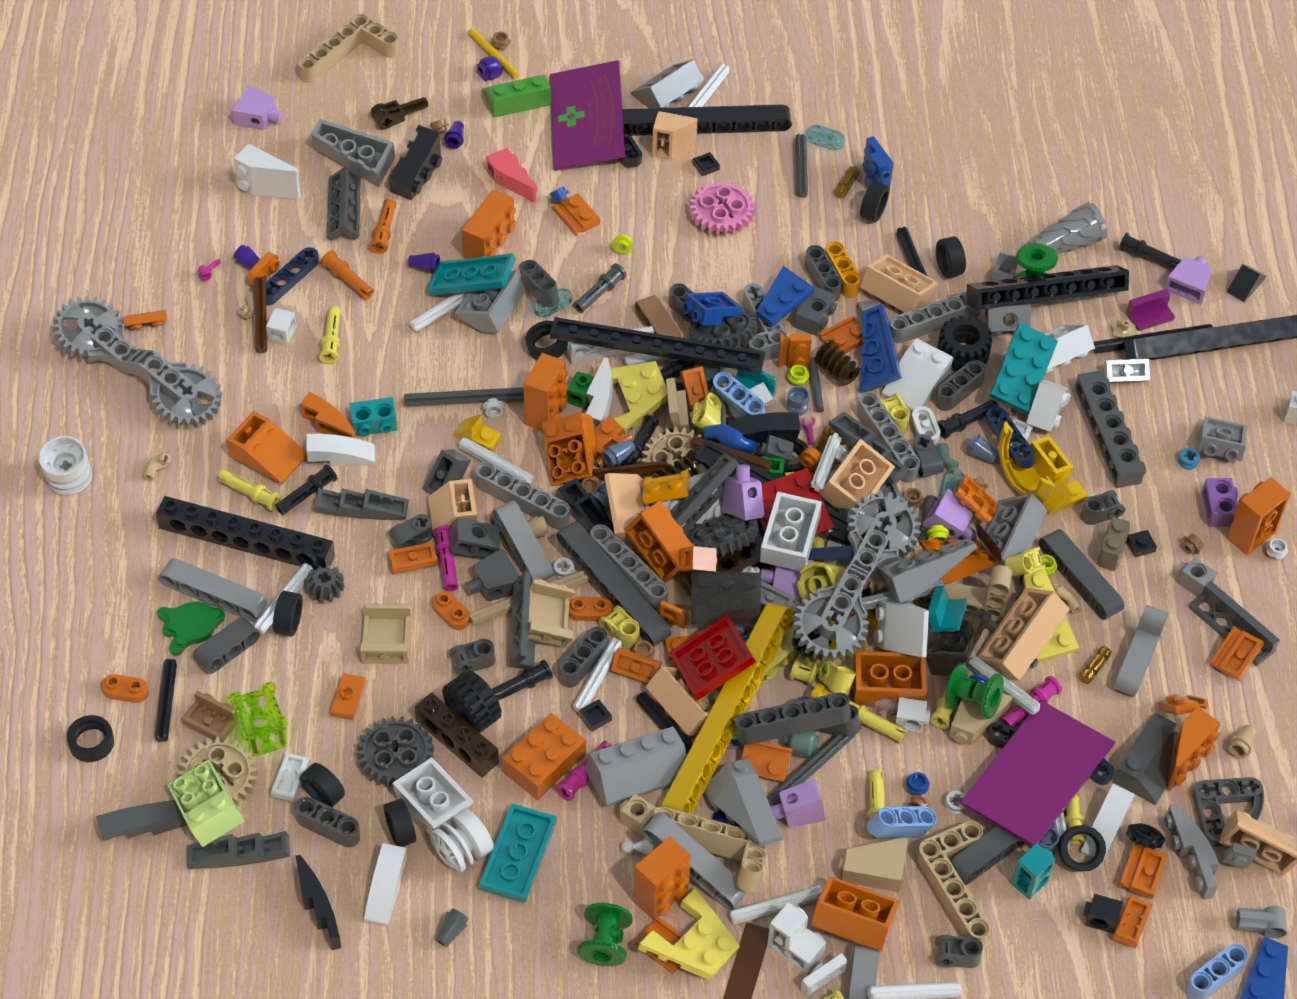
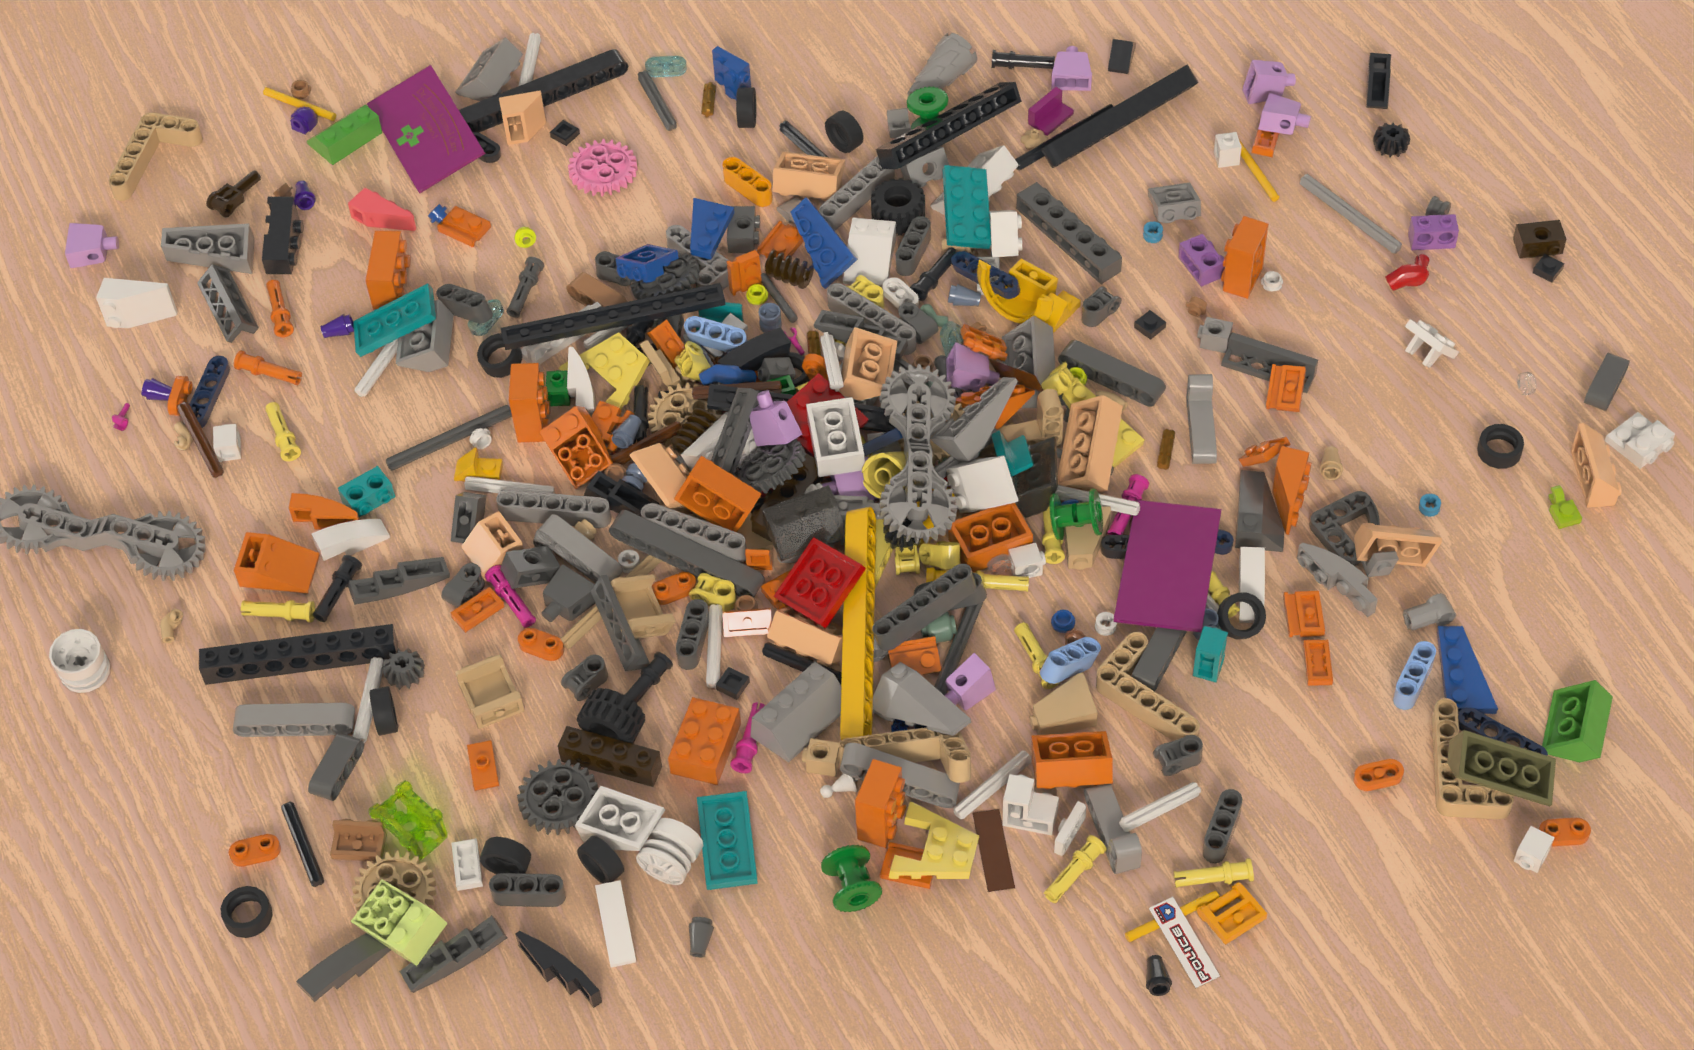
camera: 20 degrees left, 0 degrees up
orange plate [123,310,167,329] -> none
green tile [157,601,225,656] -> none
light orange plate [642,470,691,504] -> none
brick [680,546,717,573] -> none
dark grey beam [805,245,842,301] -> none
neon yellow plate [926,525,949,541] -> none
black brick [1083,894,1123,934] -> none
dark tan brick [1098,517,1130,571] -> none
white brick [1103,359,1150,382] -> none
black gear [1126,823,1165,849] -> none

